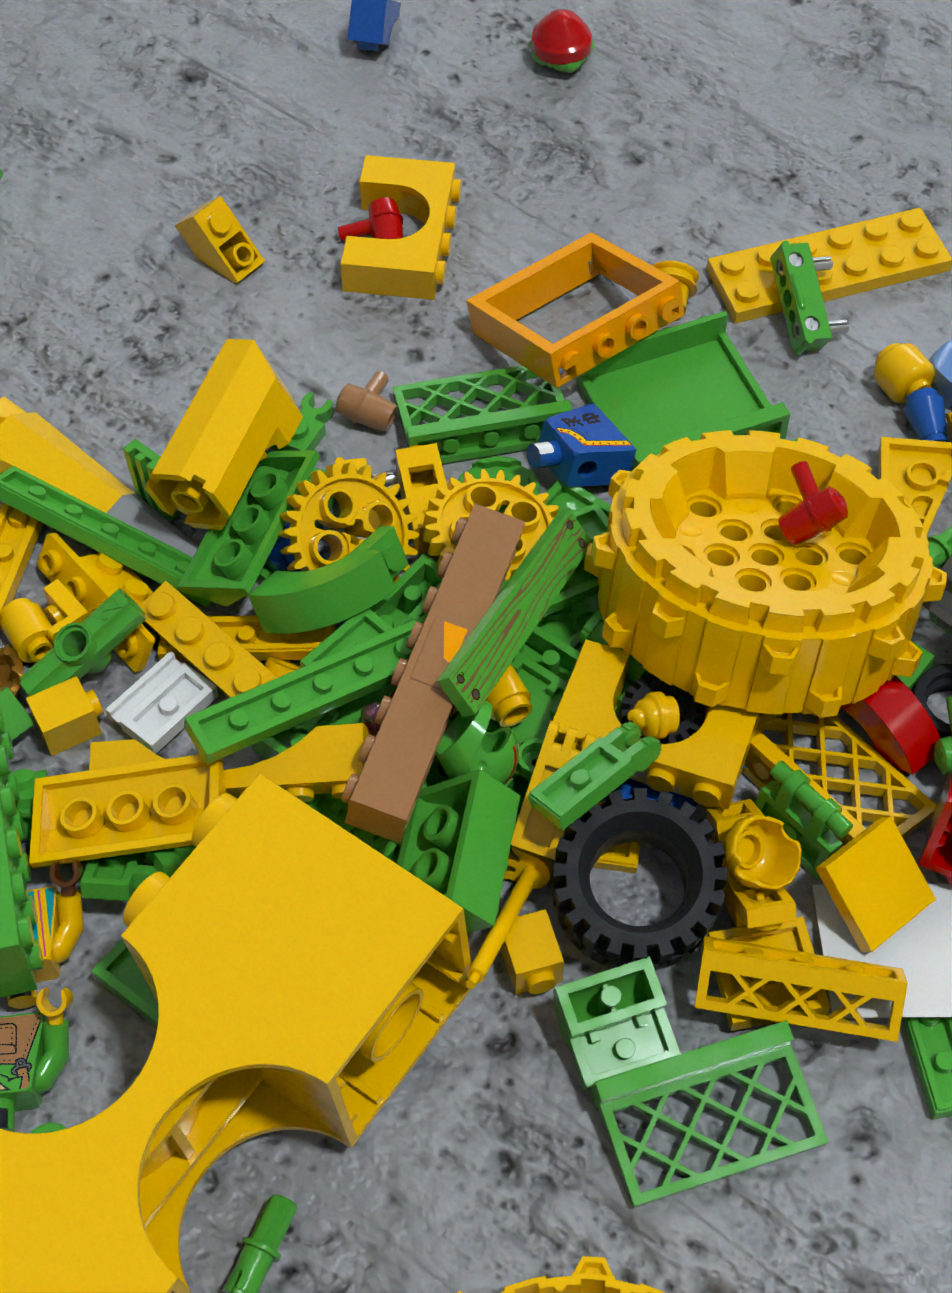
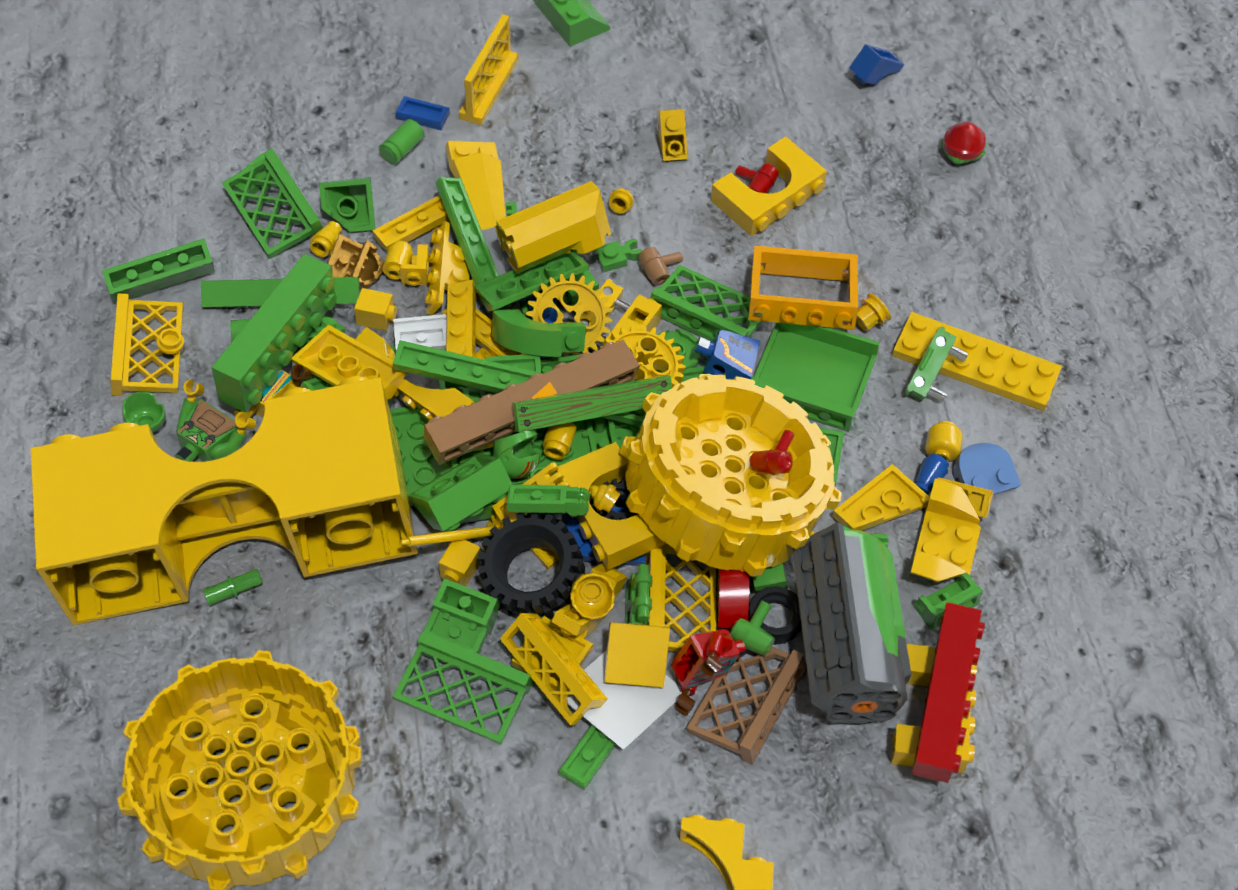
camera: 40 degrees right, 0 degrees up
bright green piece [20,588,147,696] -> none

